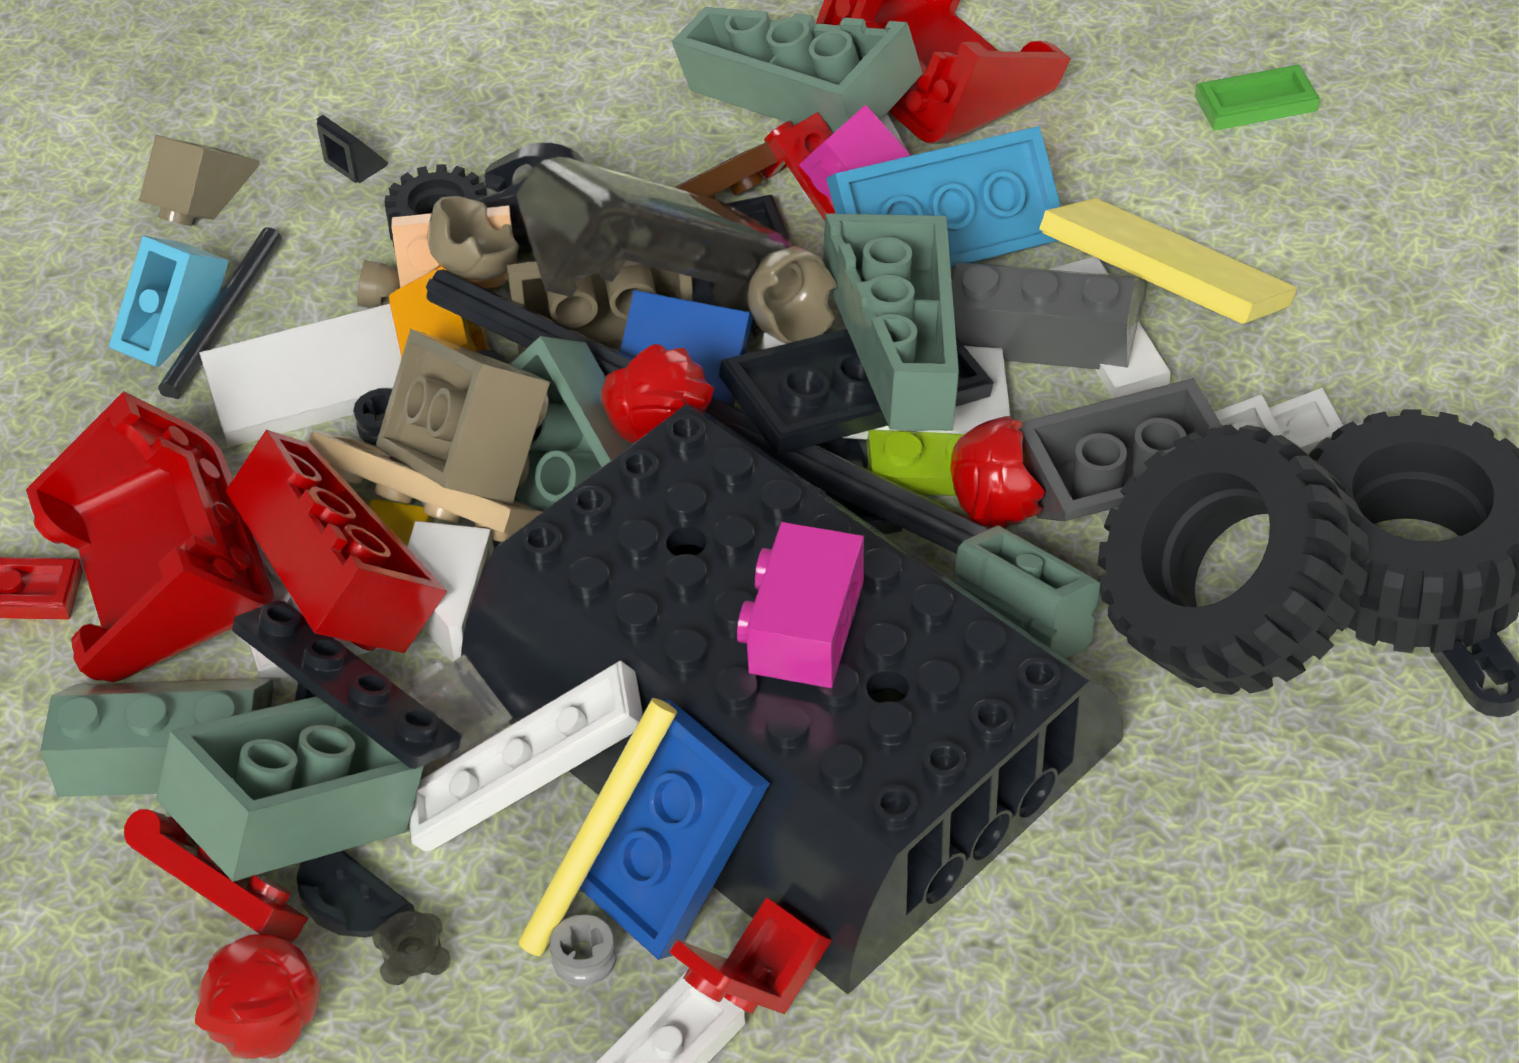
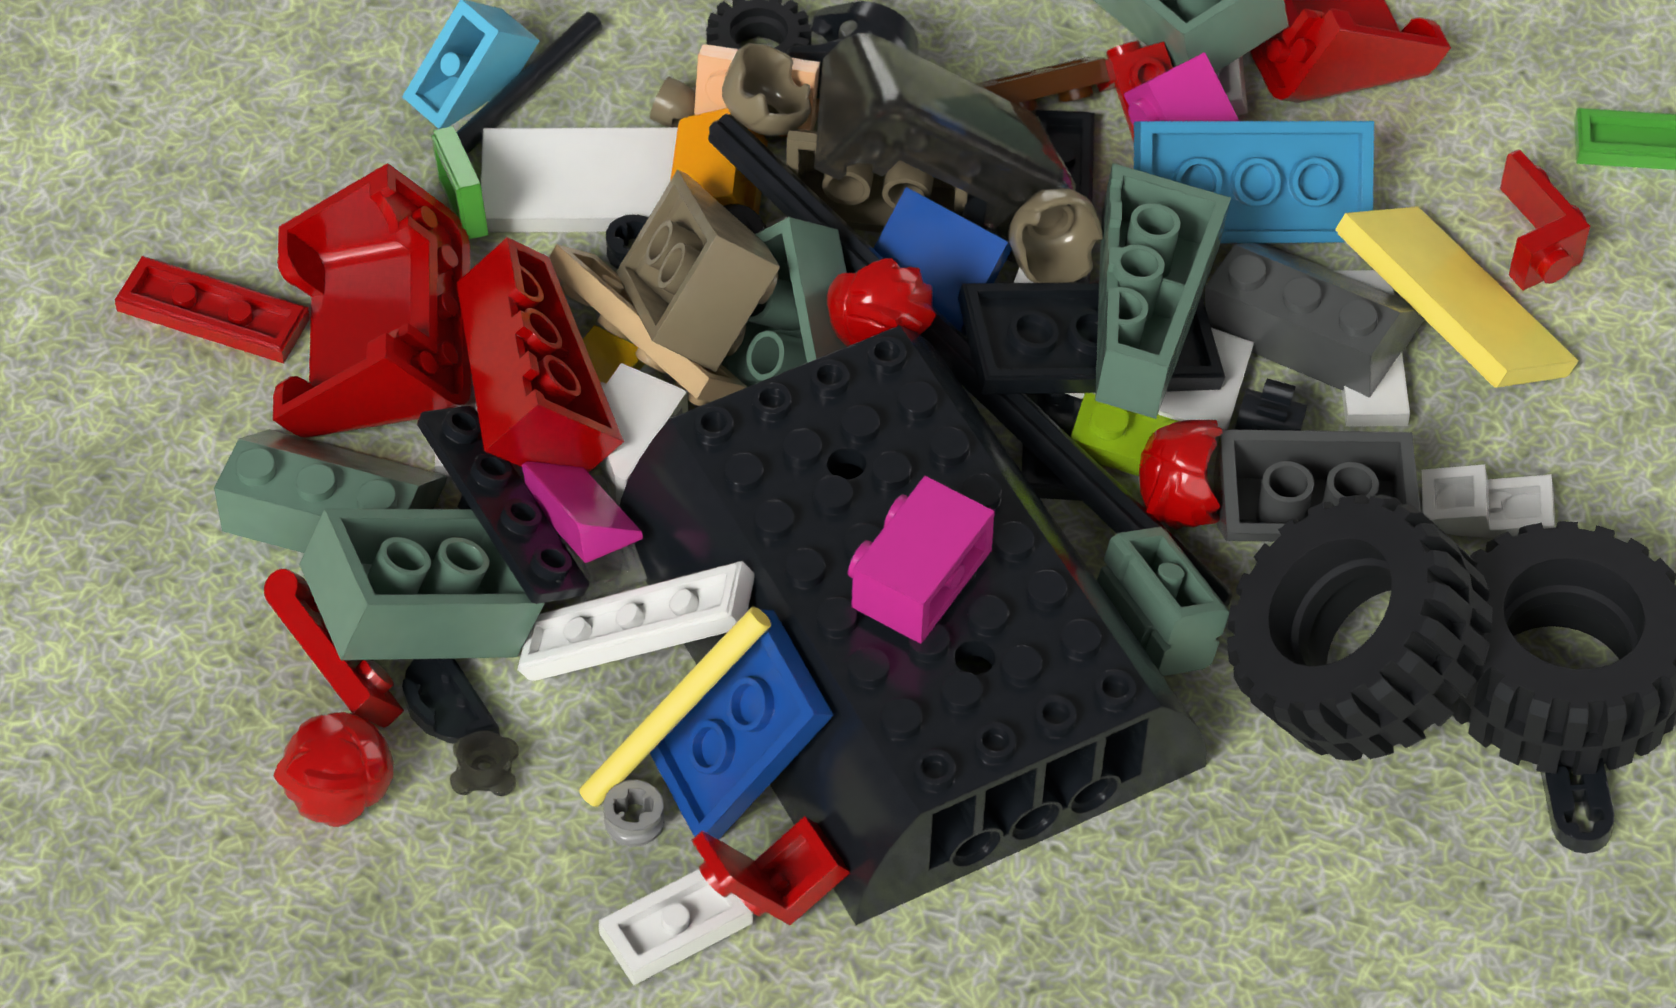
camera: 15 degrees right, 5 degrees up
none -> bright green tile [431,126,489,240]
none -> dark pink slope [522,462,643,563]
none -> black gear [1235,378,1308,431]
none -> red bracket [1500,149,1591,291]

